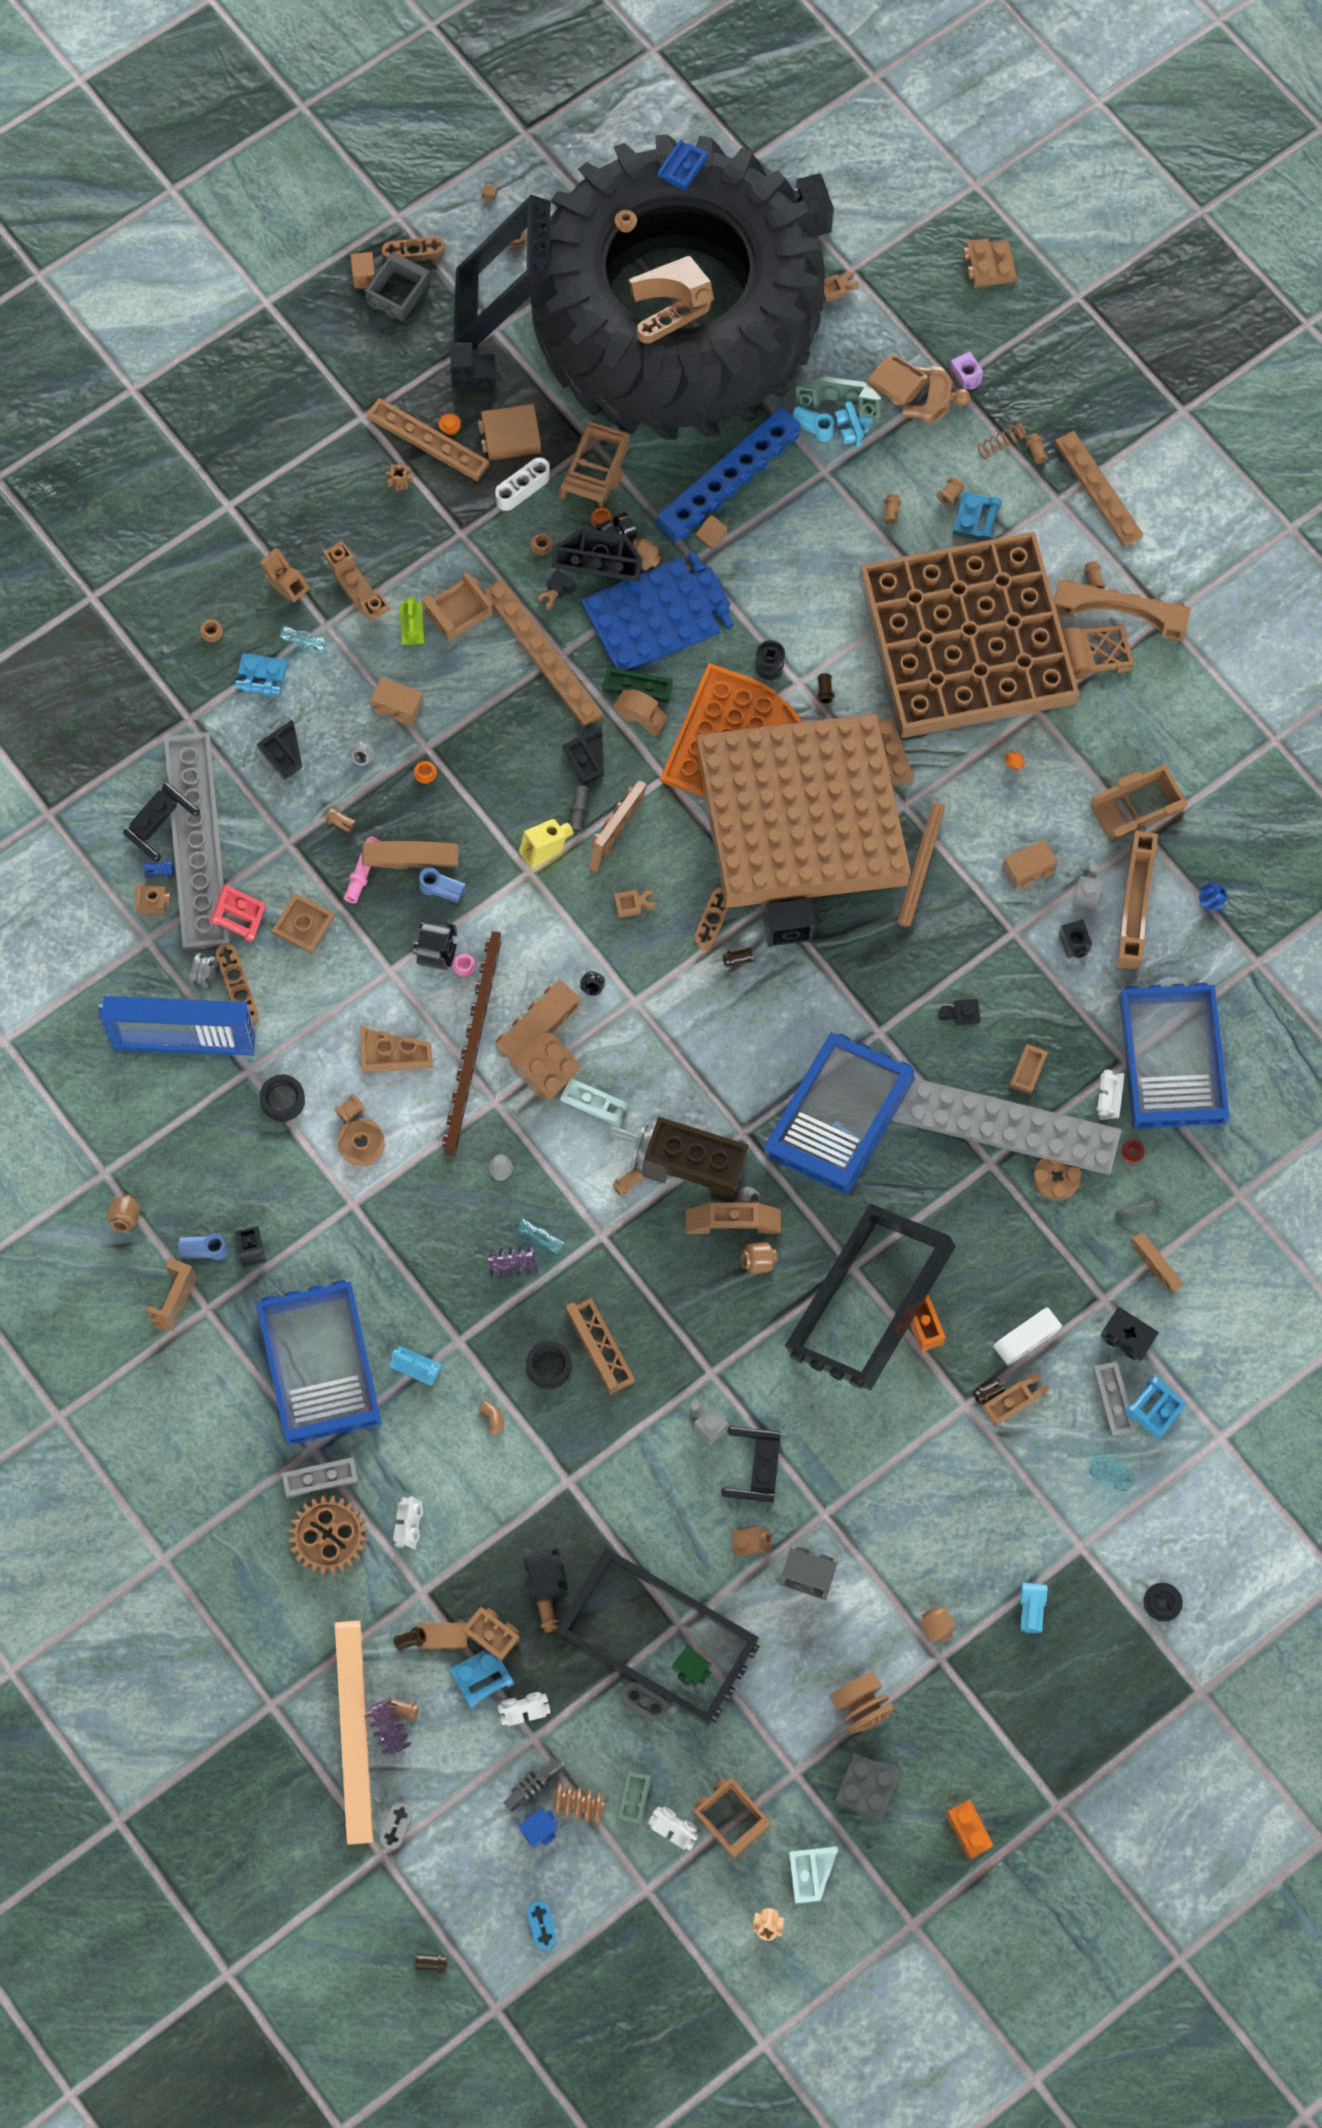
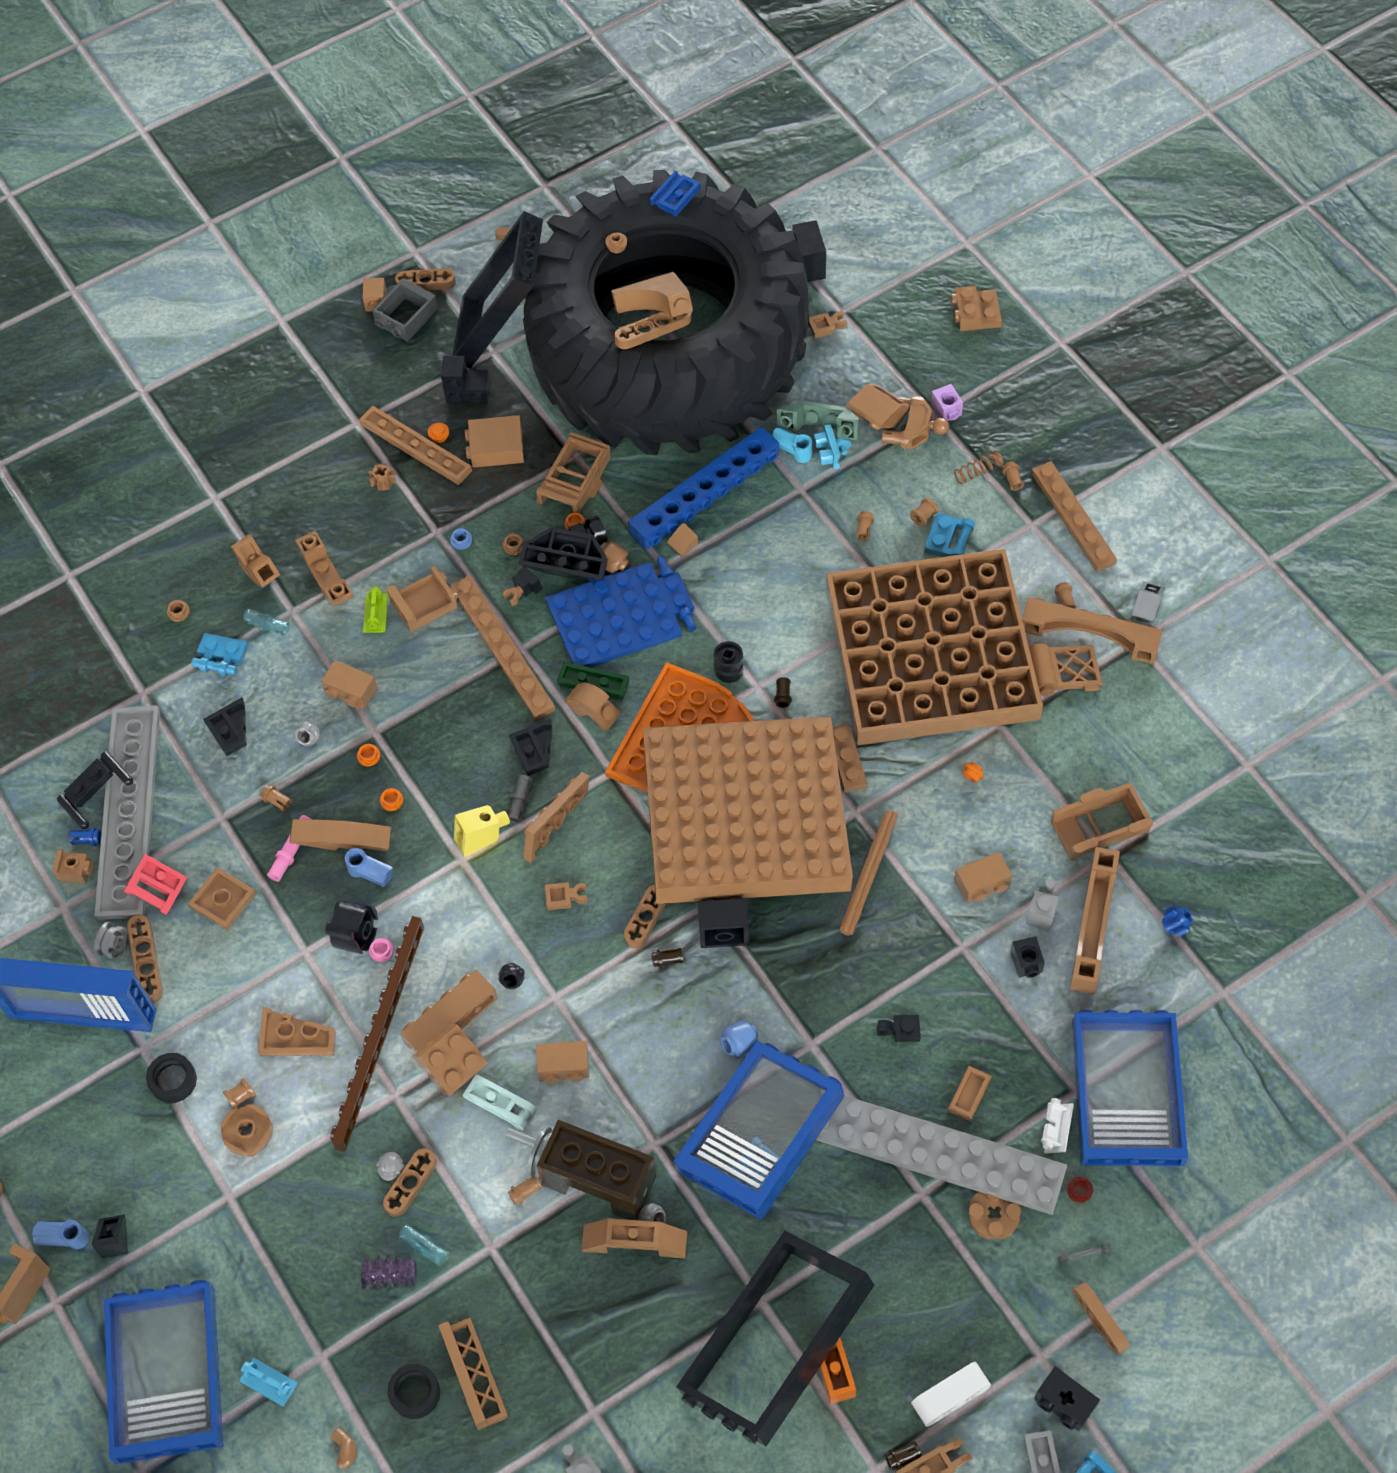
camera: 10 degrees right, 10 degrees down
white beam [495,458,550,511] -> none
medium nougat head [740,1242,777,1274] -> none
none -> orange plate [380,788,404,811]
none -> medium nougat beam [383,1148,437,1217]
none -> medium blue plate [450,528,472,550]
none -> medium nougat brick [536,1041,589,1084]
none -> medium blue head [720,1020,758,1057]
none -> slope [1132,581,1165,623]

